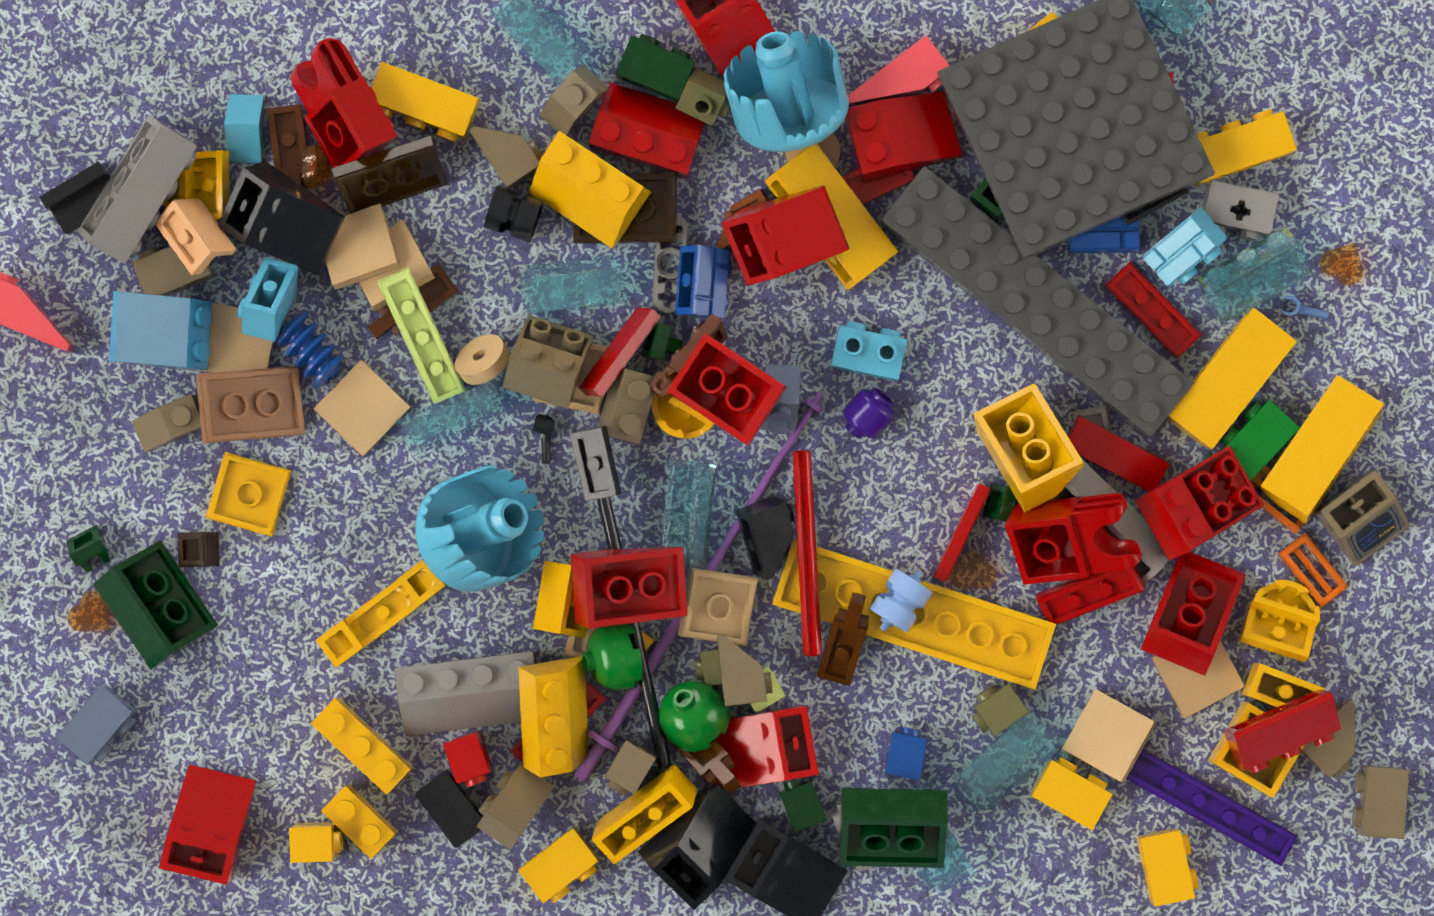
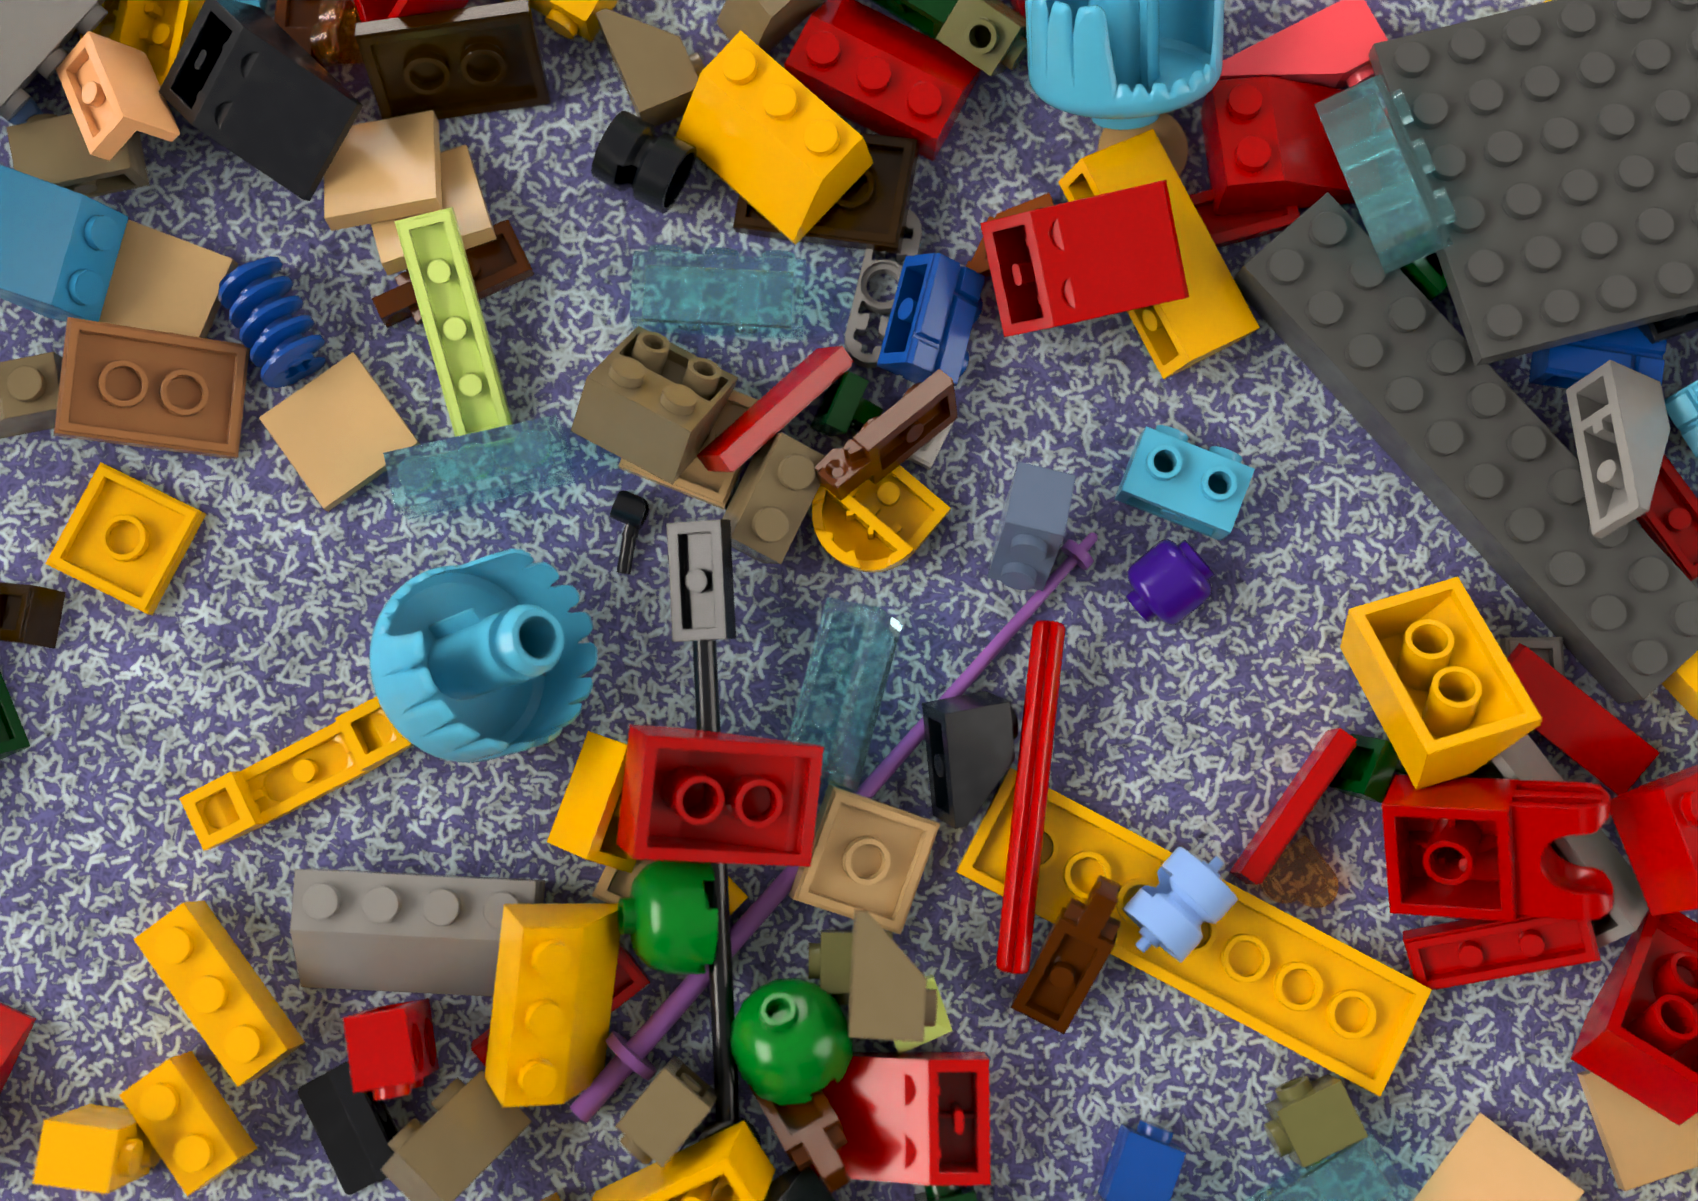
camera: 10 degrees right, 5 degrees down
medium azure brick [237,257,298,342] -> none
tan piece [455,334,510,385] -> none
red slope [667,333,787,446] -> none
none -> clear light blue brick [1314,73,1457,274]
none -> light grey slope [1566,360,1671,538]

